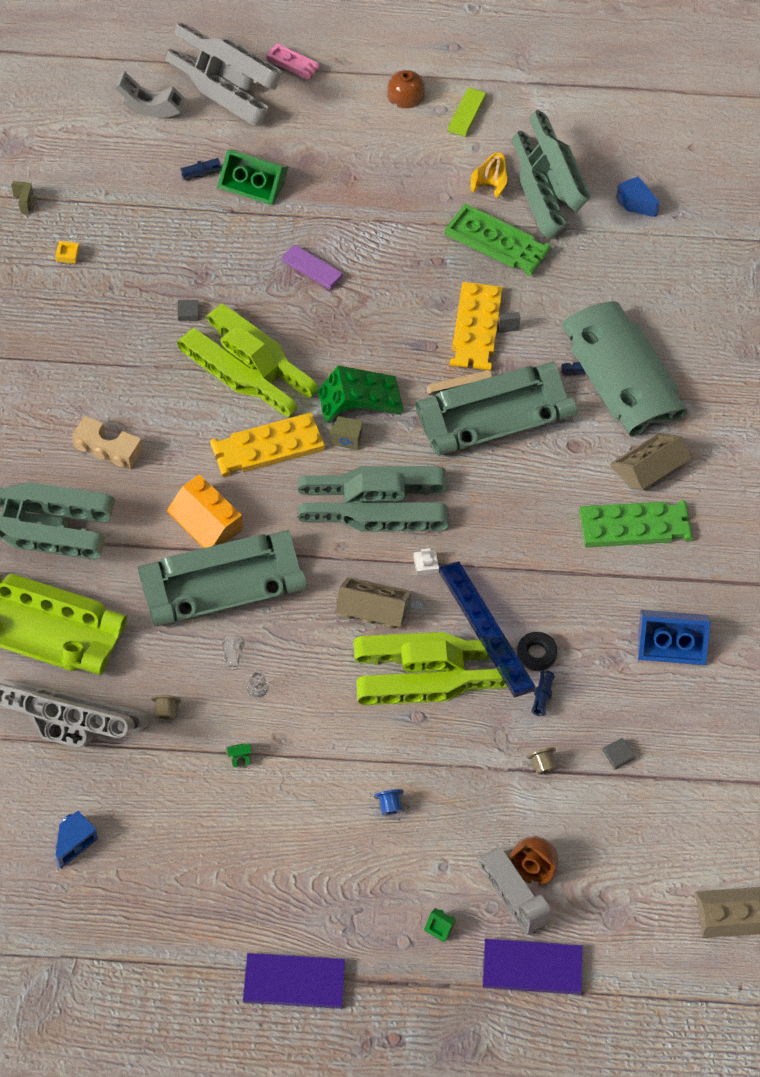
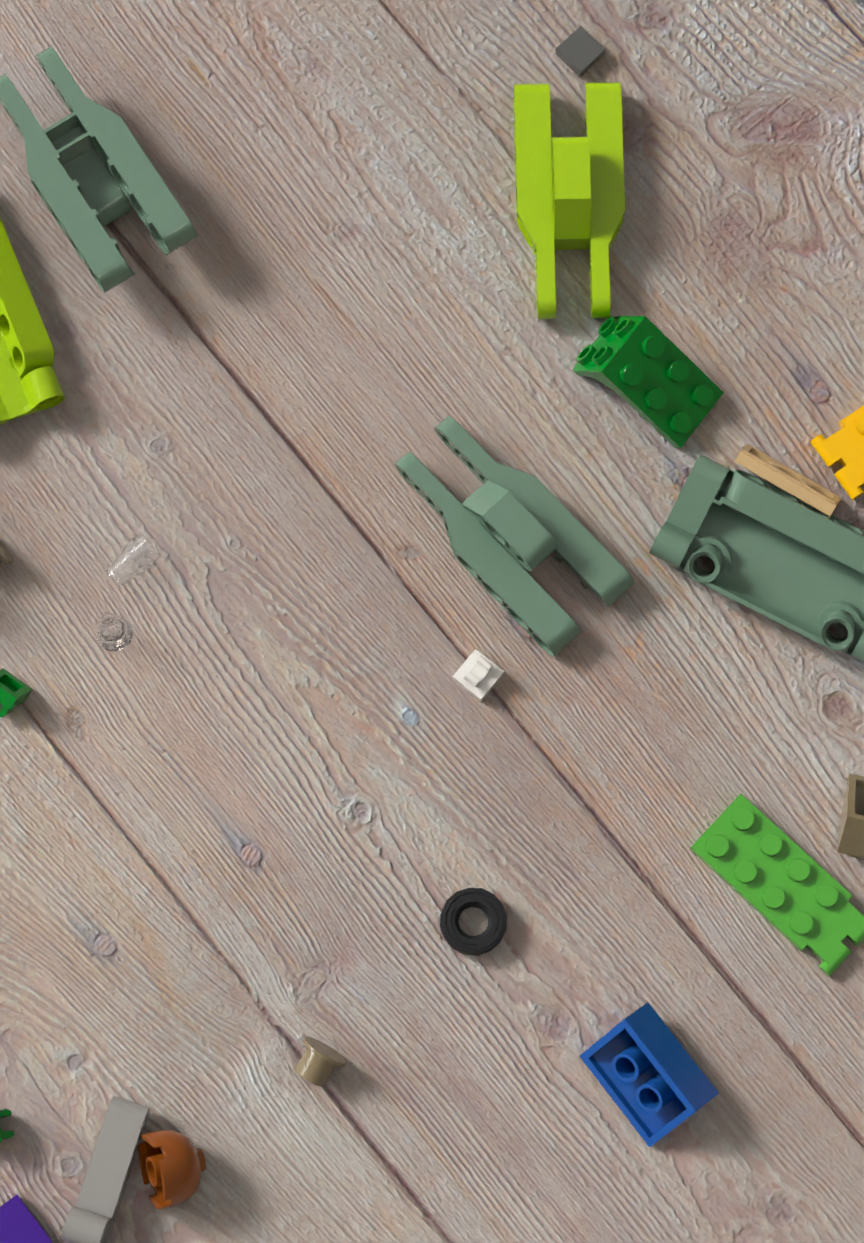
camera: 50 degrees right, 20 degrees up
tan arch [72,415,143,470] -> none
sand green panel [138,530,307,627] -> none
light orange slope [167,474,243,548] -> none
yellow hinge [210,412,325,477] -> none
medium lavender tile [282,244,343,290] -> none
olive brick [330,416,363,450] -> none
dark tan slope [335,577,412,629] -> none
lime beam [353,632,514,705] -> none
blue piece [374,789,404,815] -> none
clear blue tile [439,561,536,698] -> none
dark blue pin [531,670,555,716] -> none
dark grey tile [602,738,635,769] -> none

